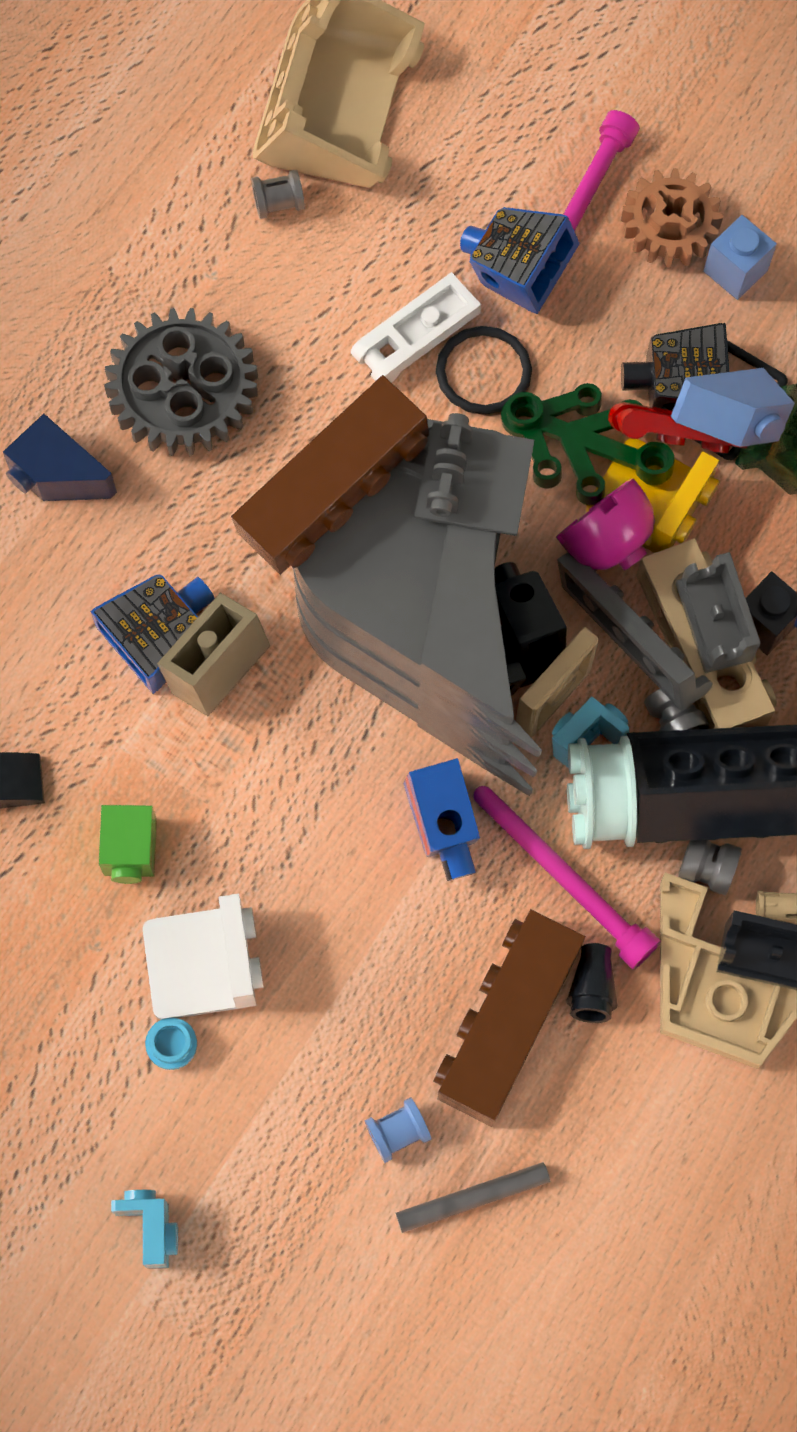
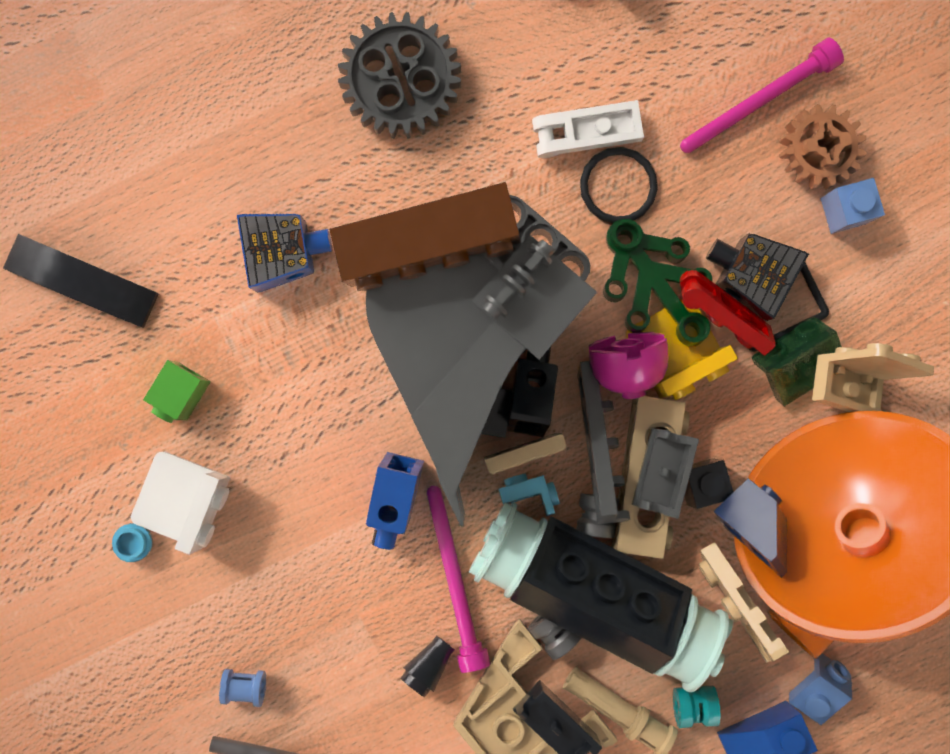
camera: 30 degrees right, 15 degrees up
dark blue slope [3,413,117,501] -> none
medium azure bracket [111,1190,178,1269] -> none
dark tan brick [157,592,270,716] -> none
reddish brown brick [433,909,586,1127] -> none
torso [460,207,580,314] -> none
medium blue slope [671,368,795,447] -> none

